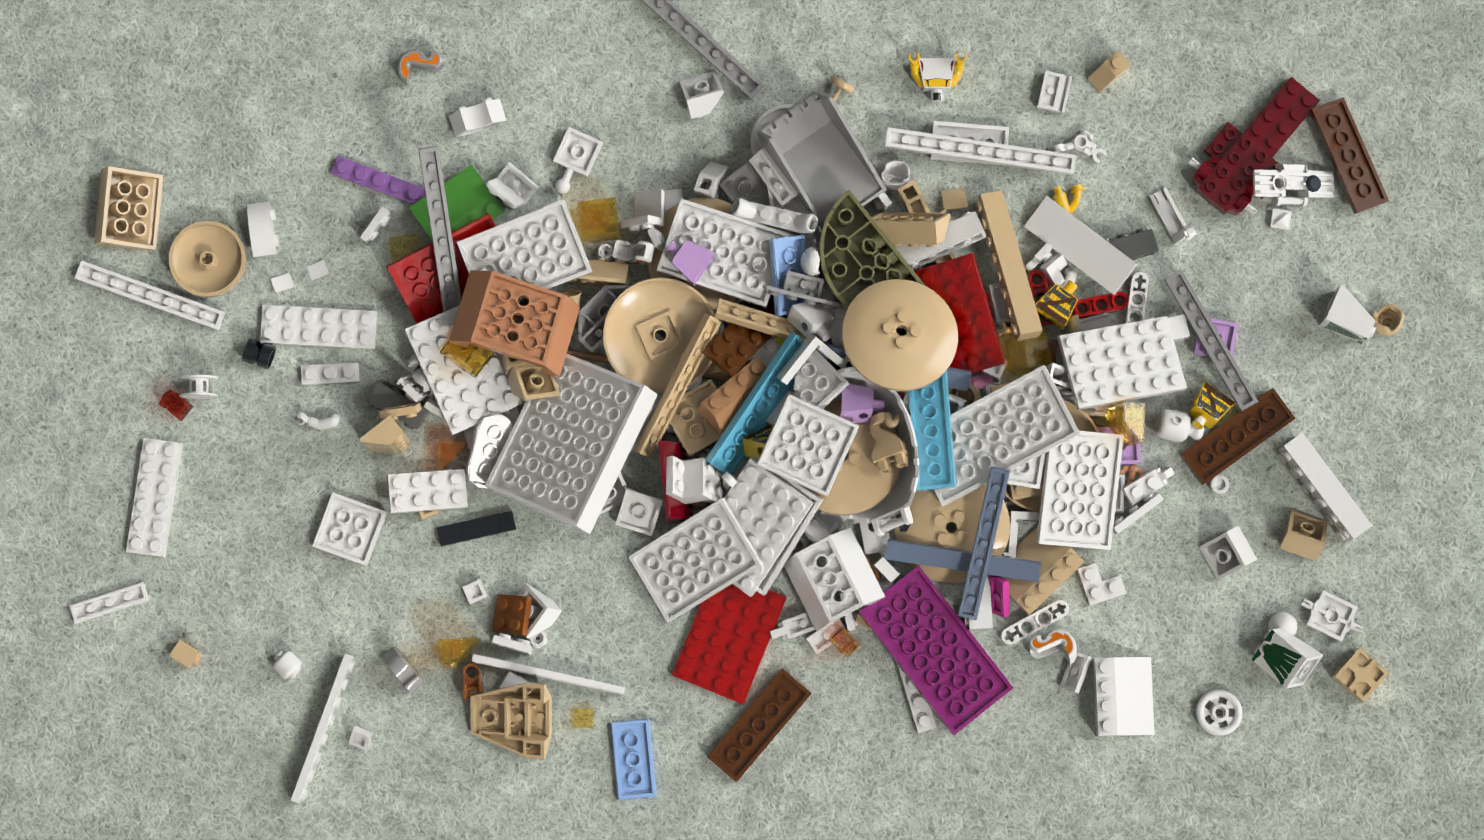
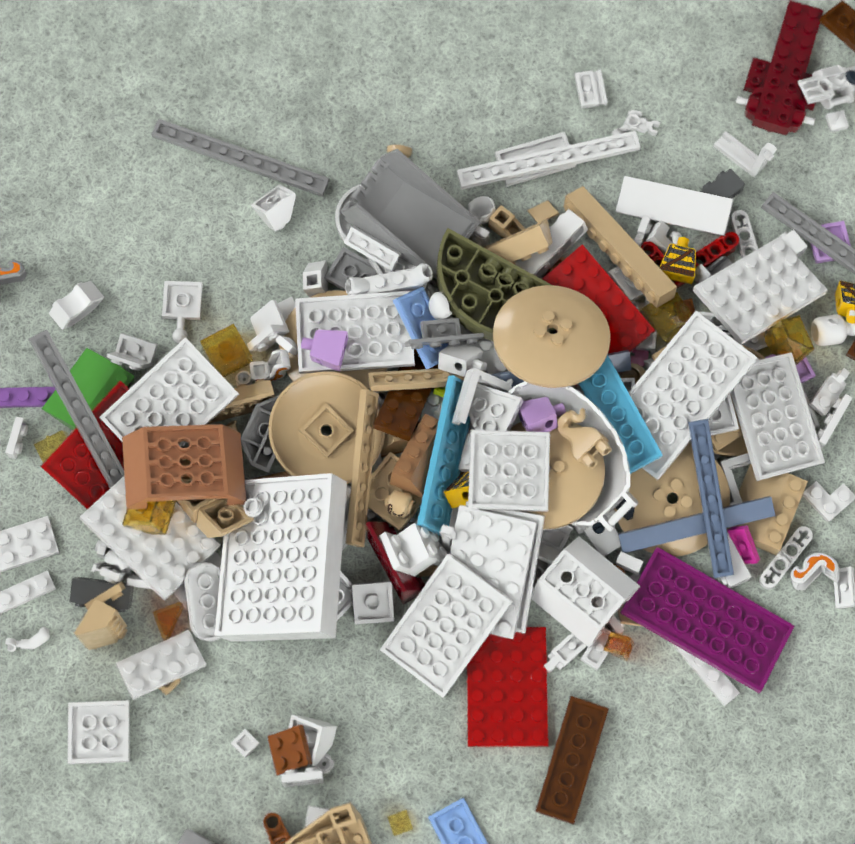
camera: 20 degrees left, 10 degrees down
black tile [437,511,516,547] -> none
clear yellow slope [438,637,480,668] -> none
white tile [472,654,625,695] -> none
torso [908,50,967,102] -> none
yellow plant [1053,184,1085,214] -> none
tan slope [1087,51,1130,93] -> none
nougat piece [1120,464,1143,485] -> none
none -> white plate [244,498,263,518]
none -> tan head [385,490,416,518]

